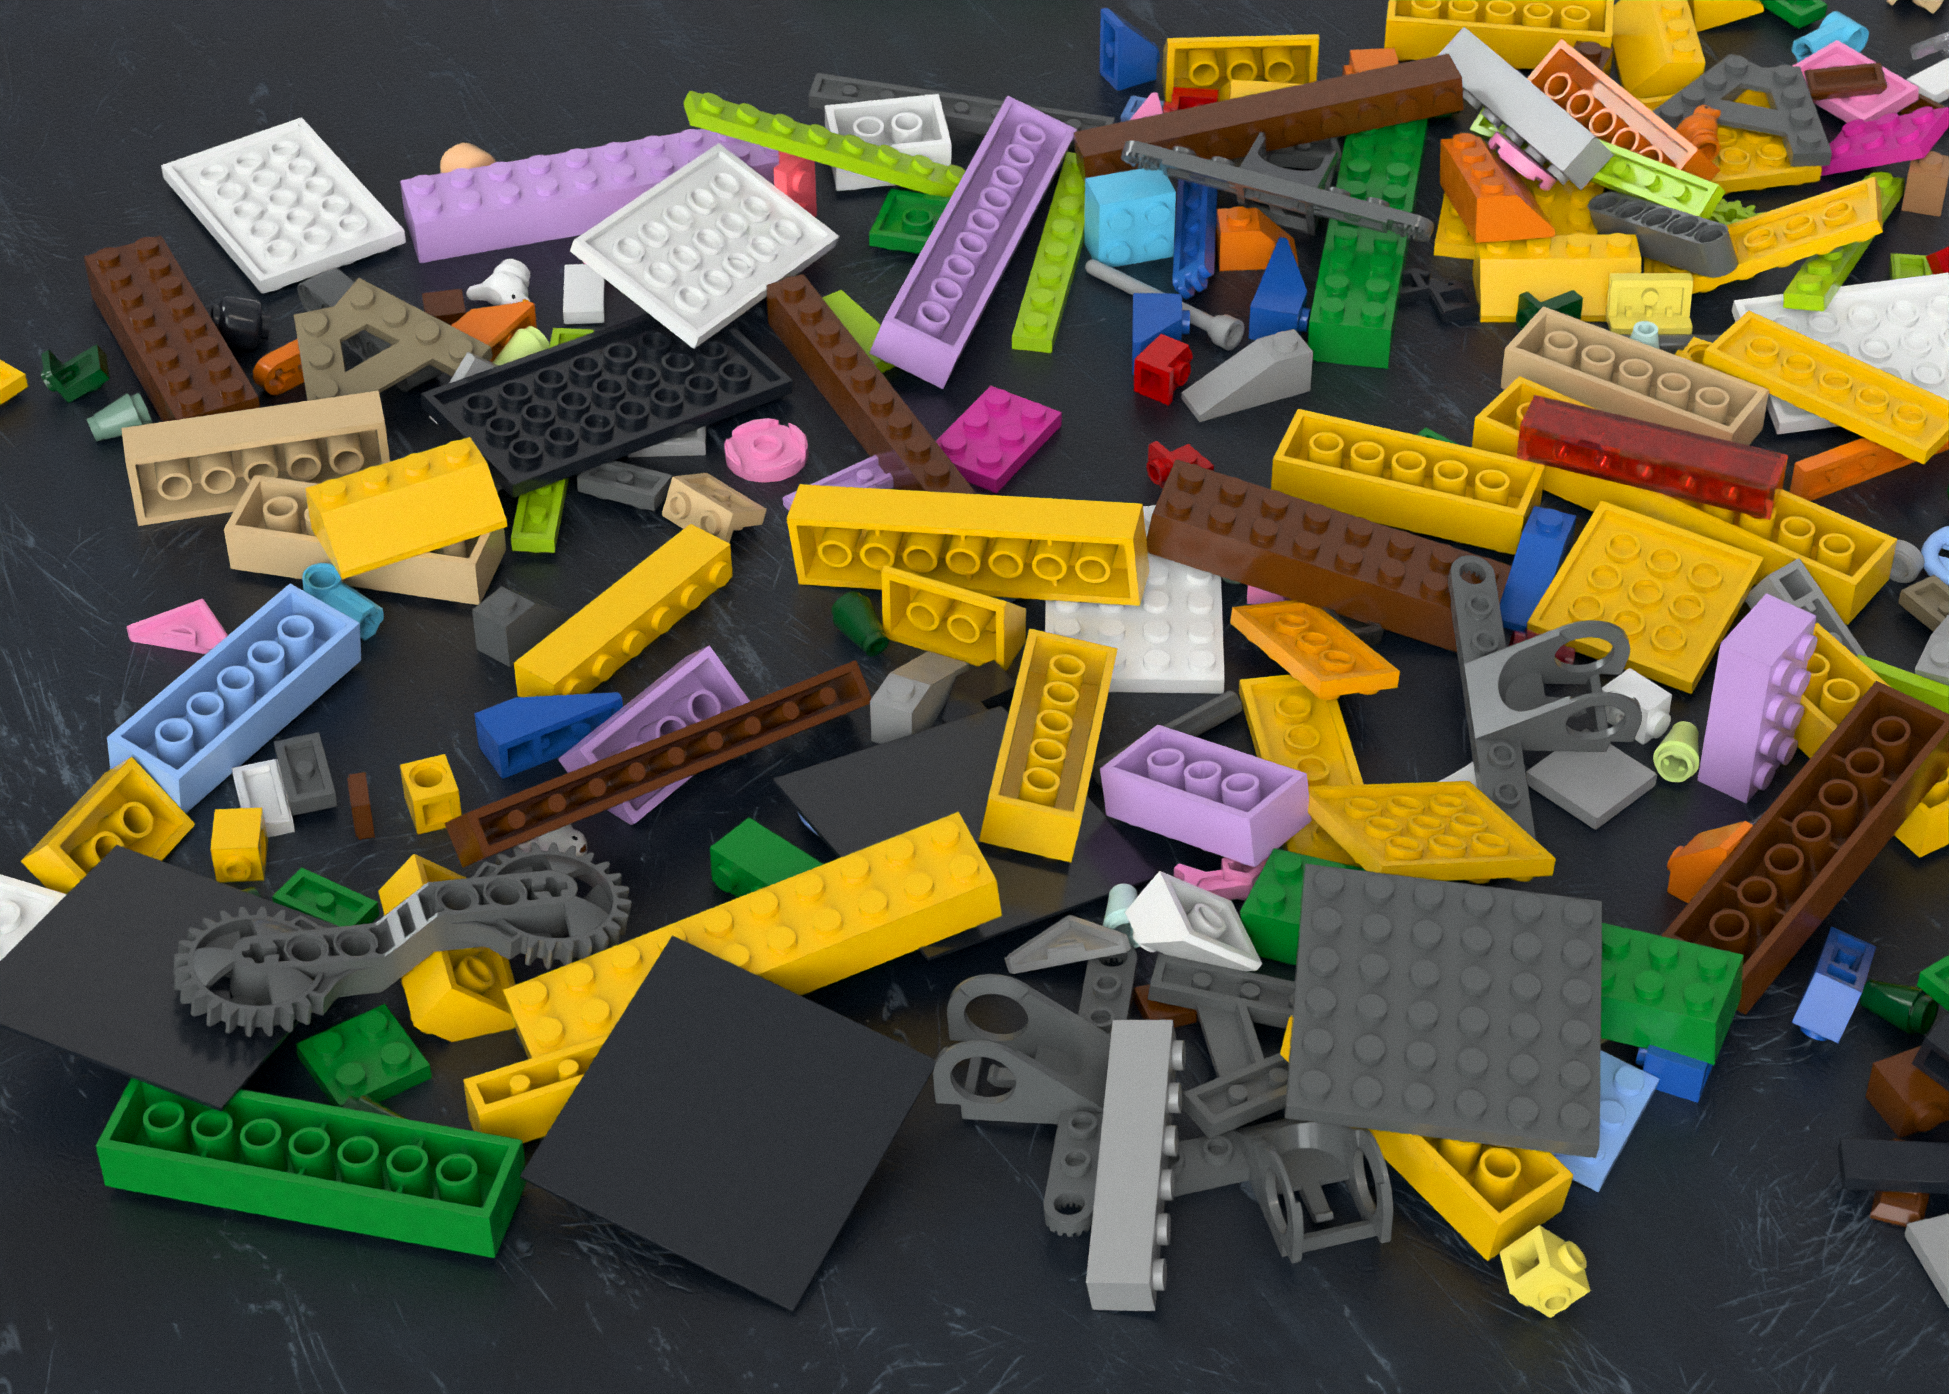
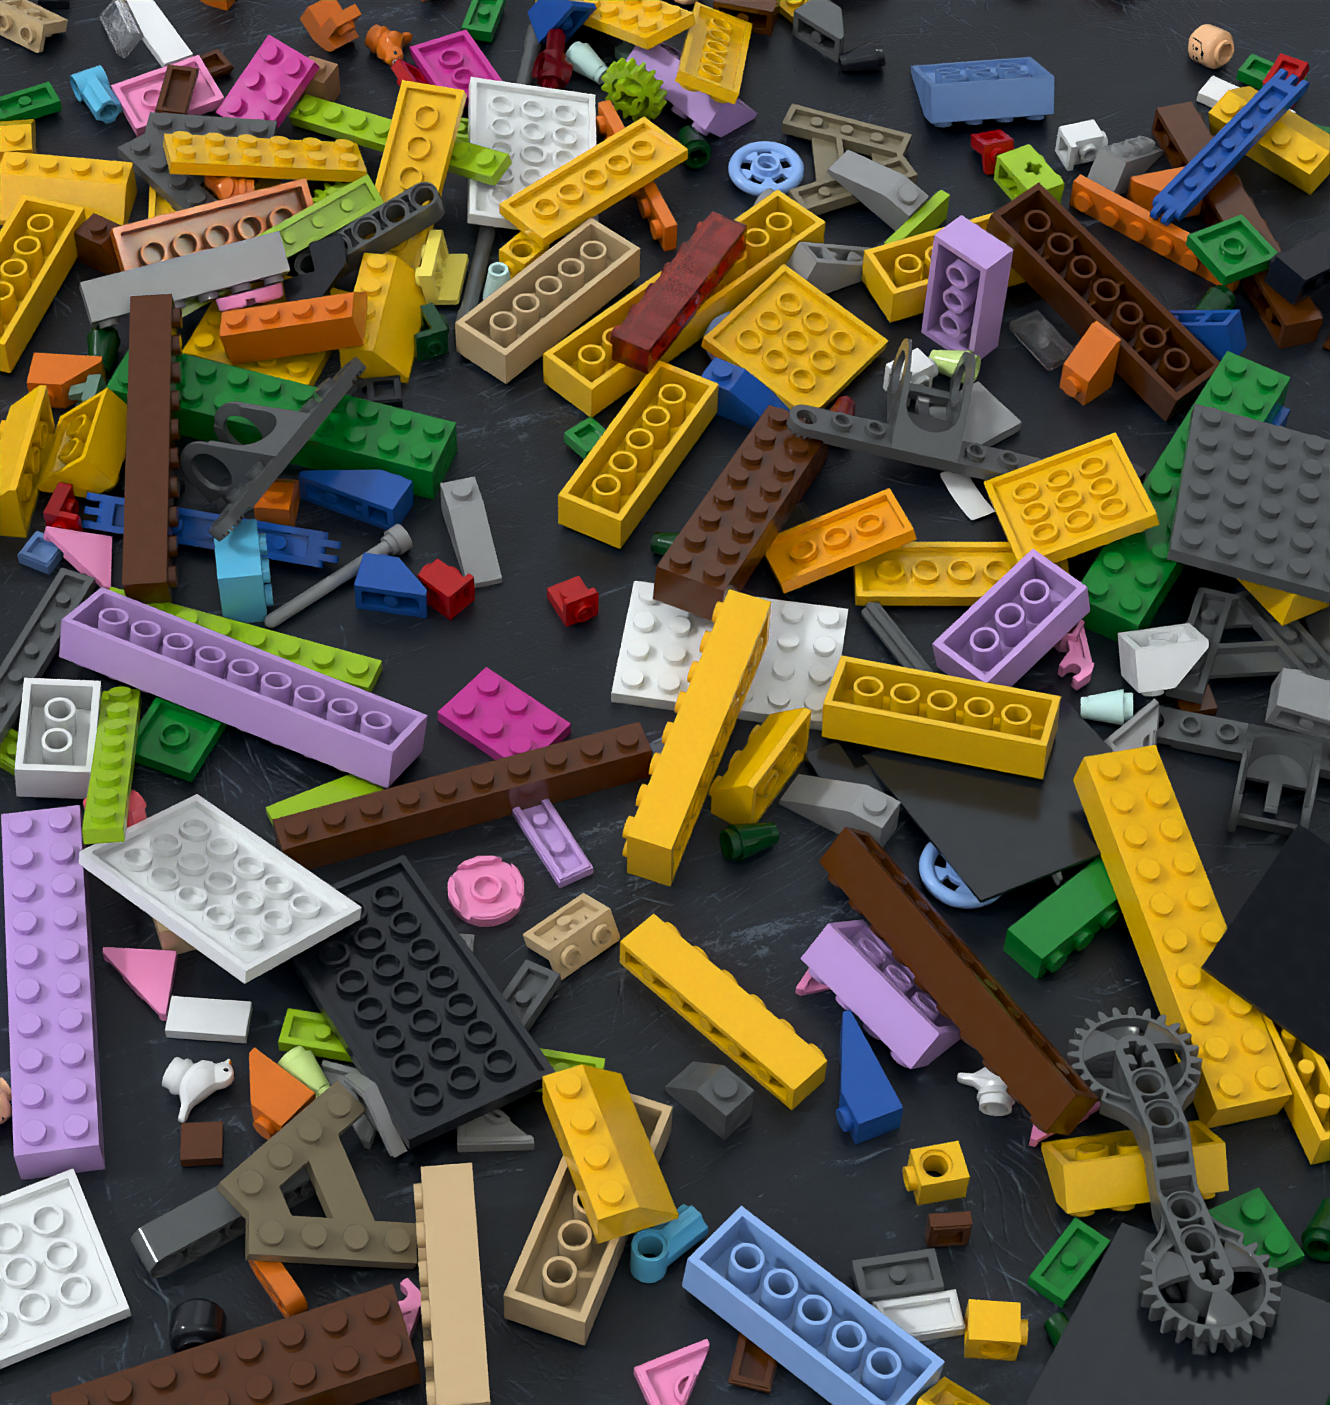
camera: 85 degrees left, 10 degrees up
none -> yellow plate [163,131,367,182]
none -> black tile [283,234,350,302]

